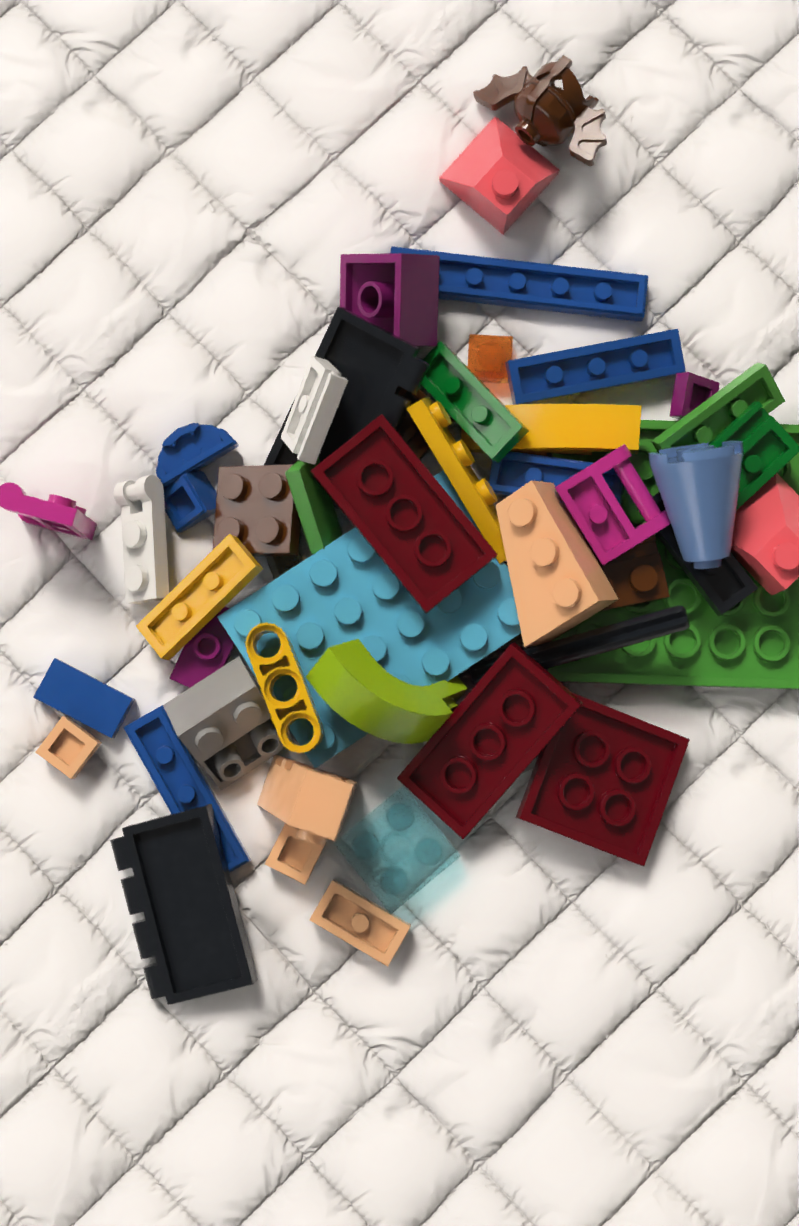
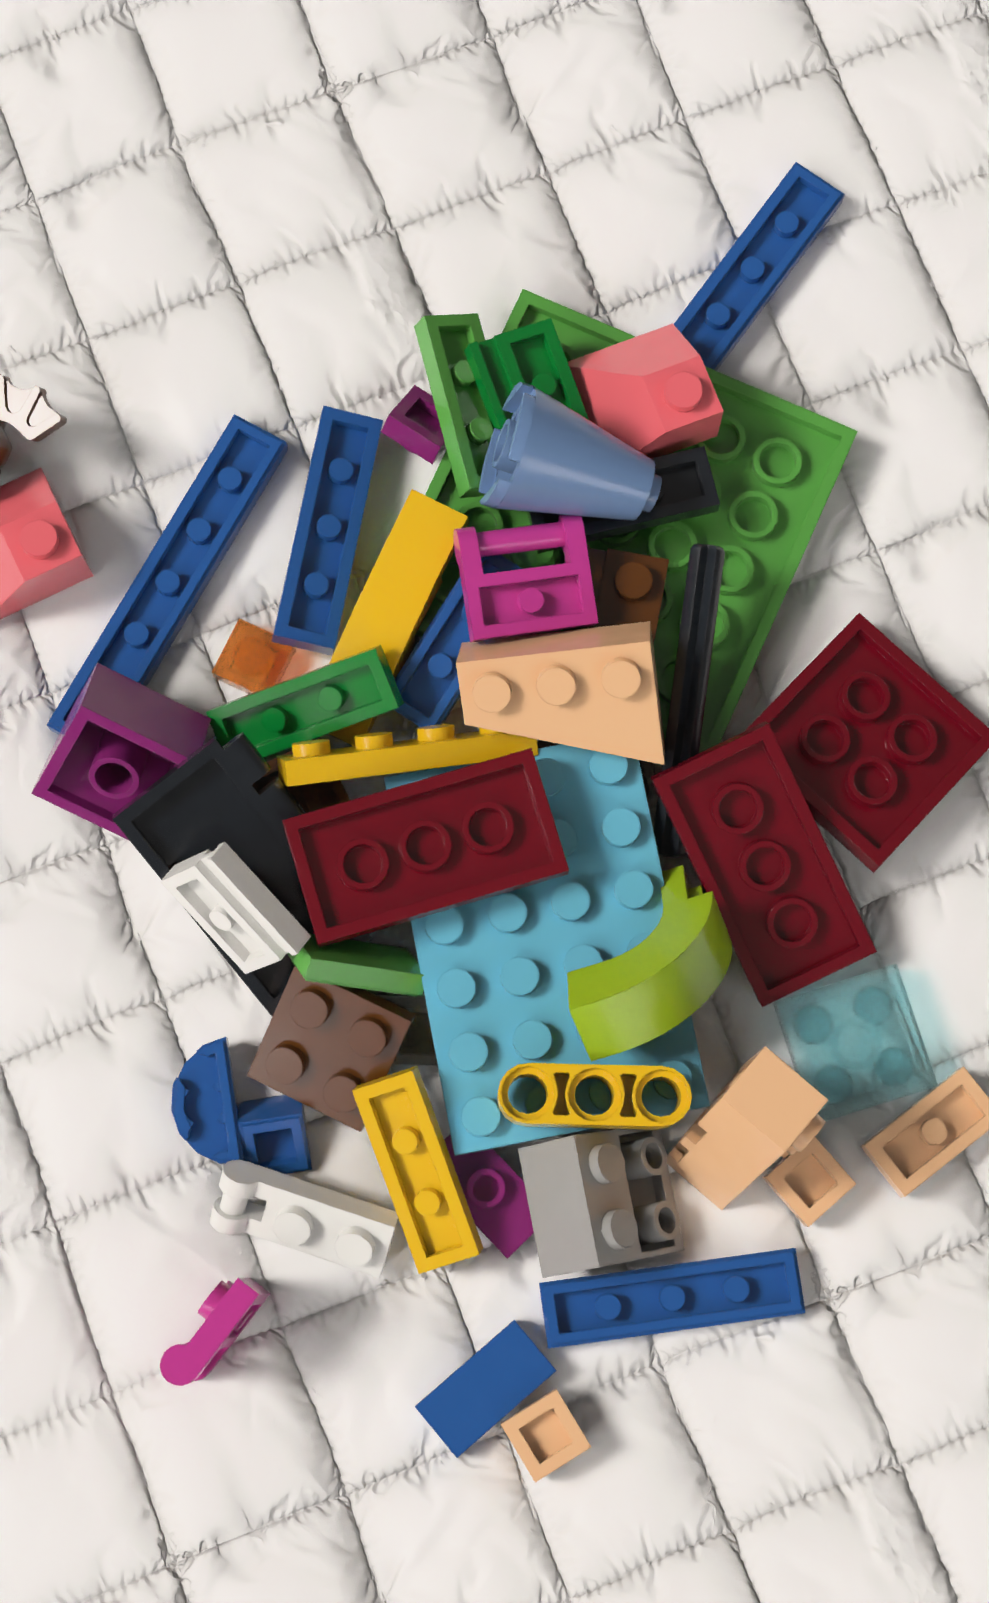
camera: 70 degrees left, 5 degrees down
black hinge [110,804,258,1005] -> none

